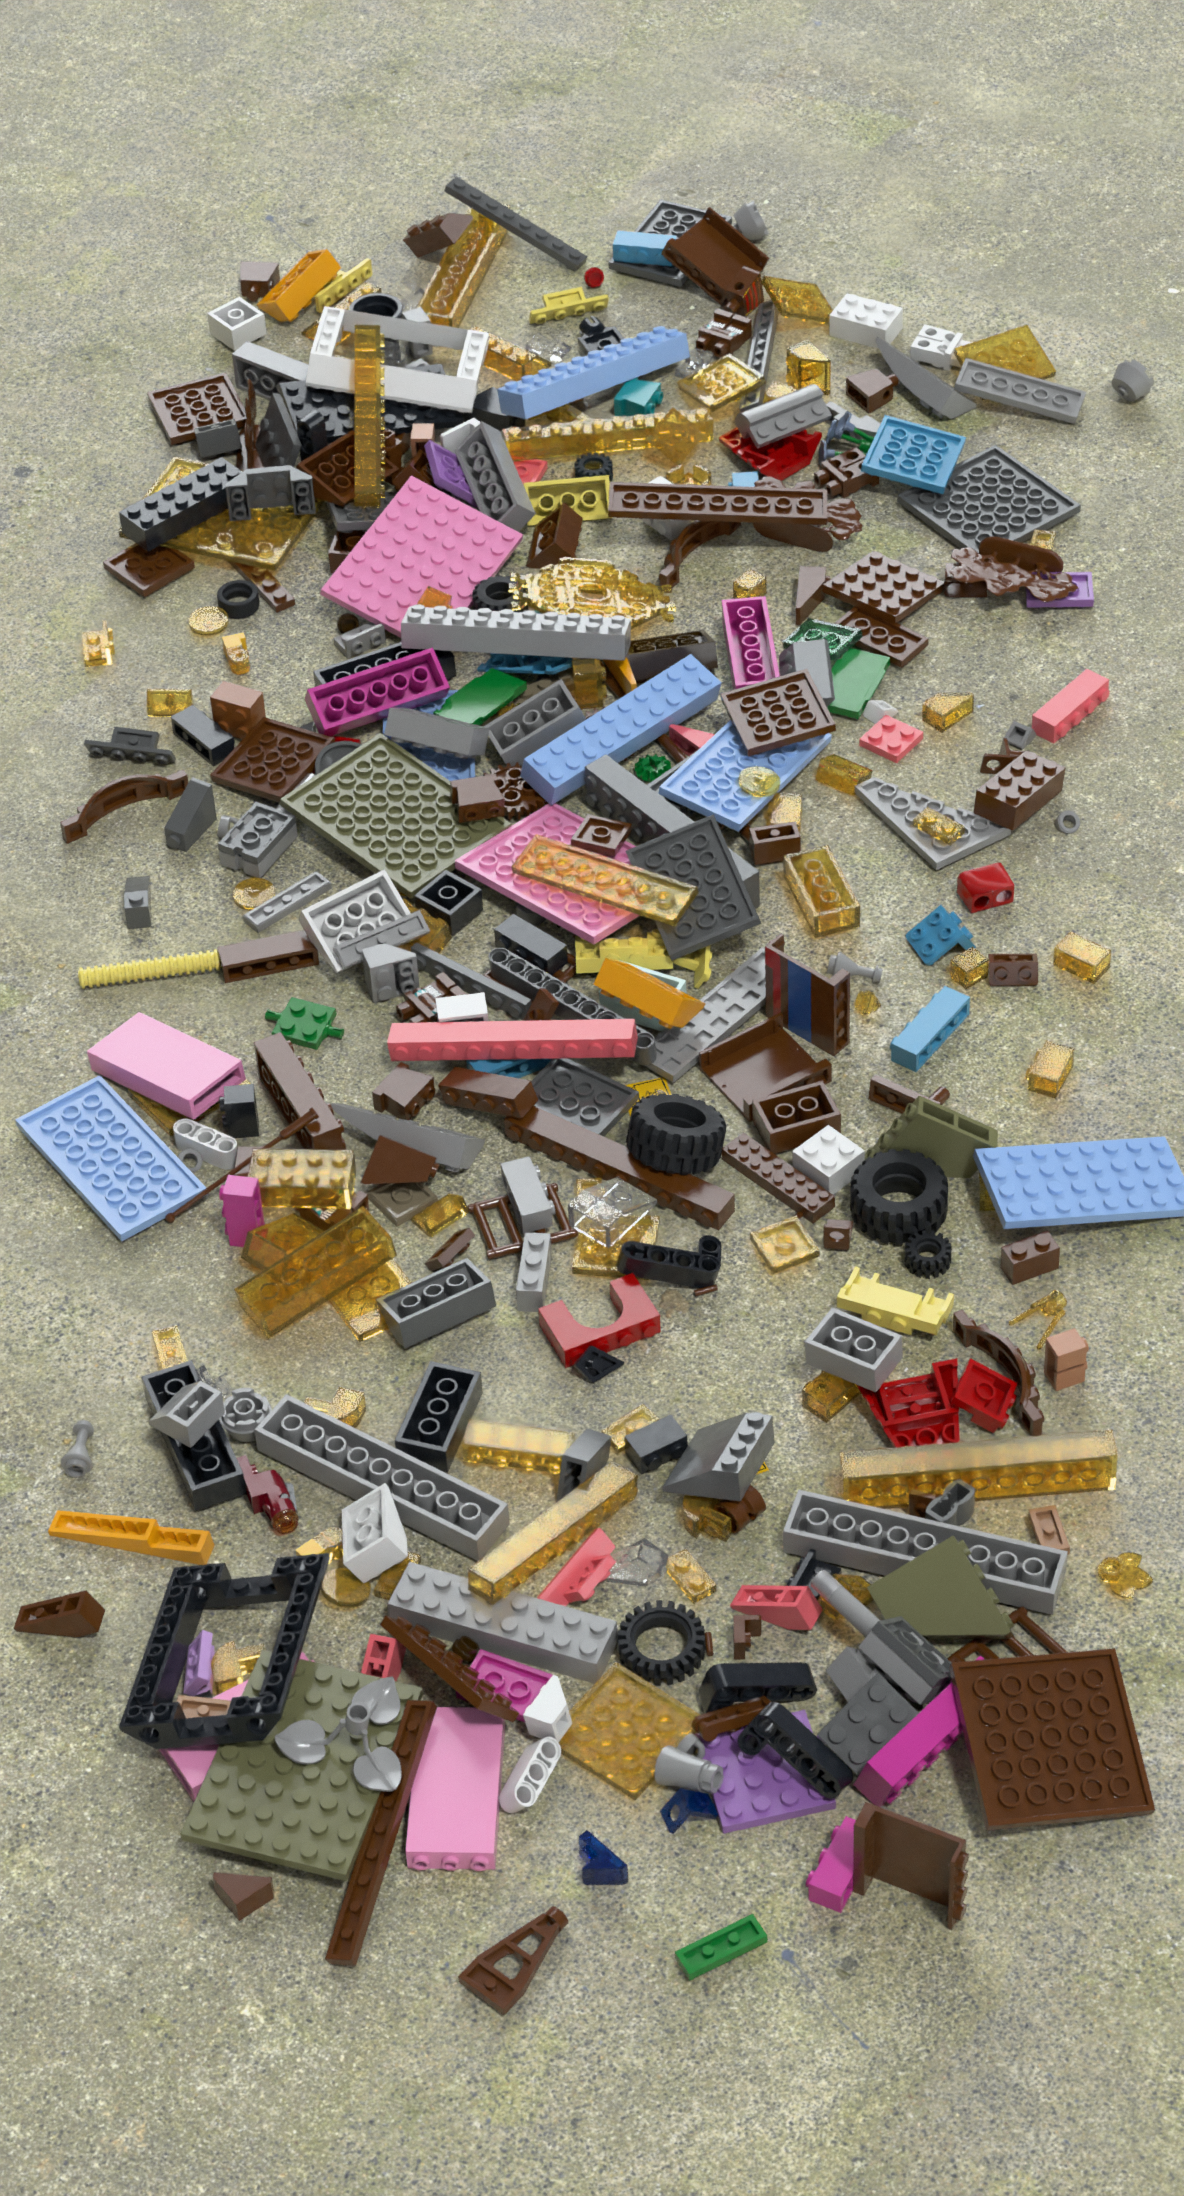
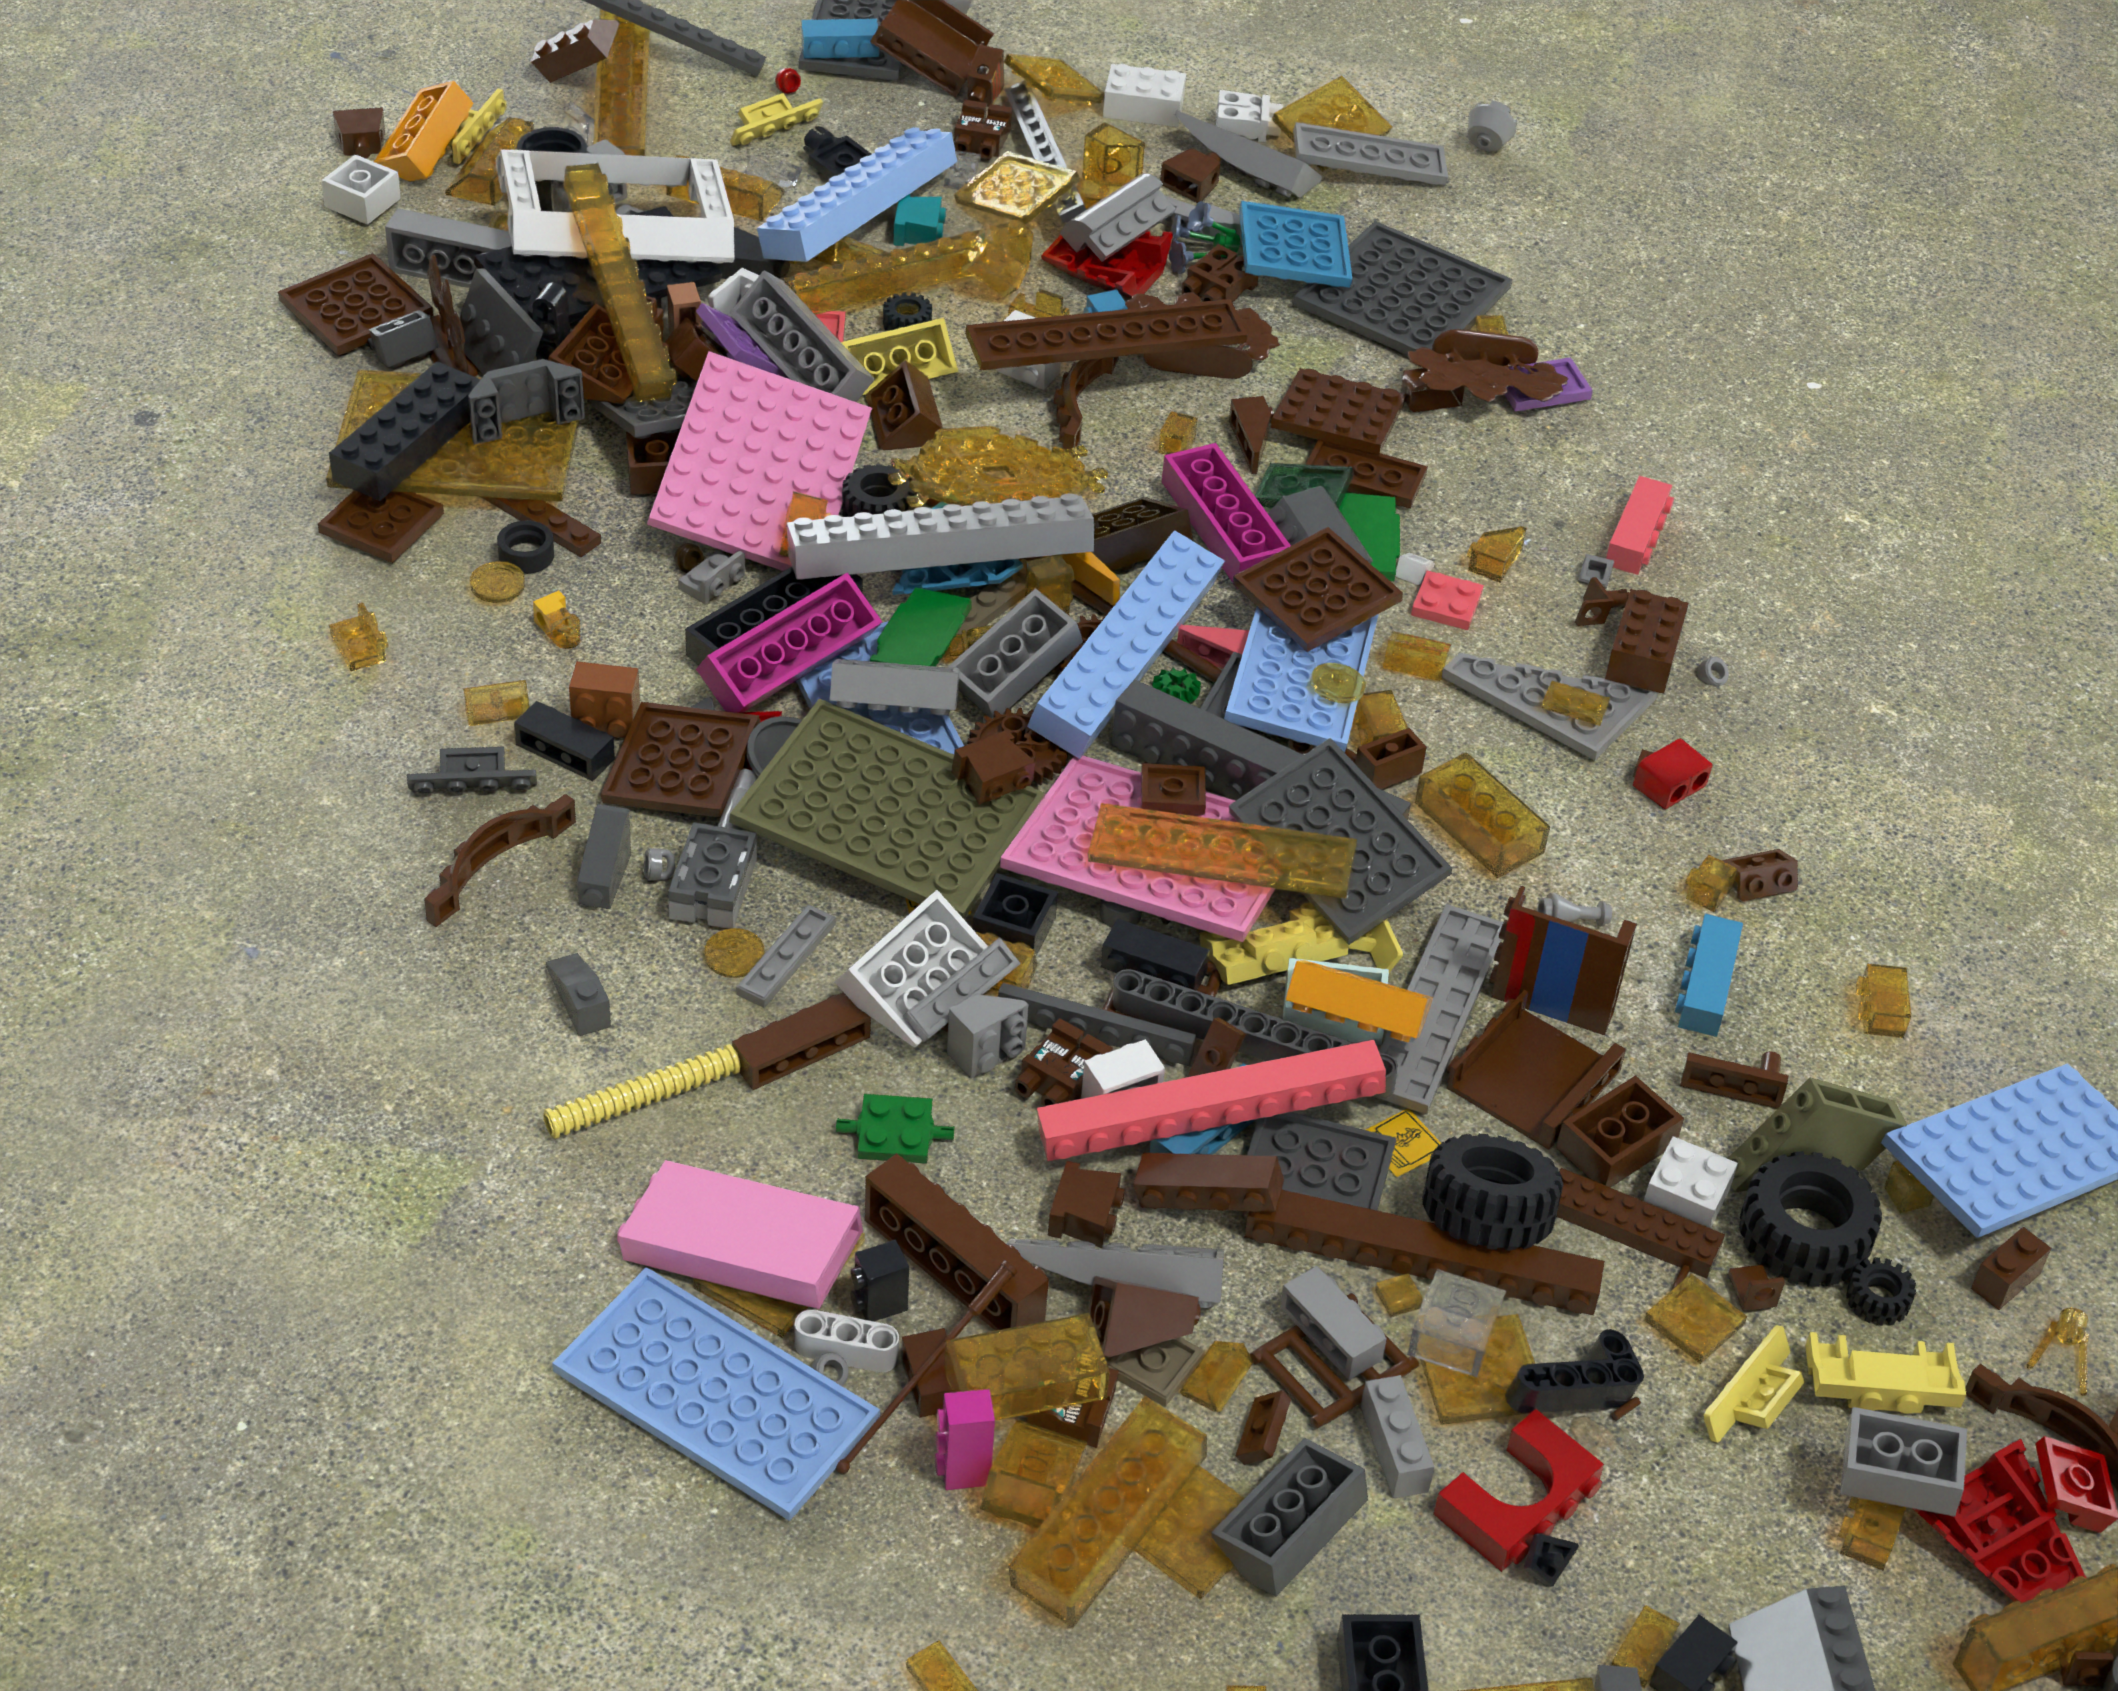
camera: 25 degrees left, 0 degrees up
dark azure bracket [906,905,976,966] -> none
clear yellow brick [1053,931,1111,984] -> none
none -> light yellow bracket [1704,1325,1804,1443]

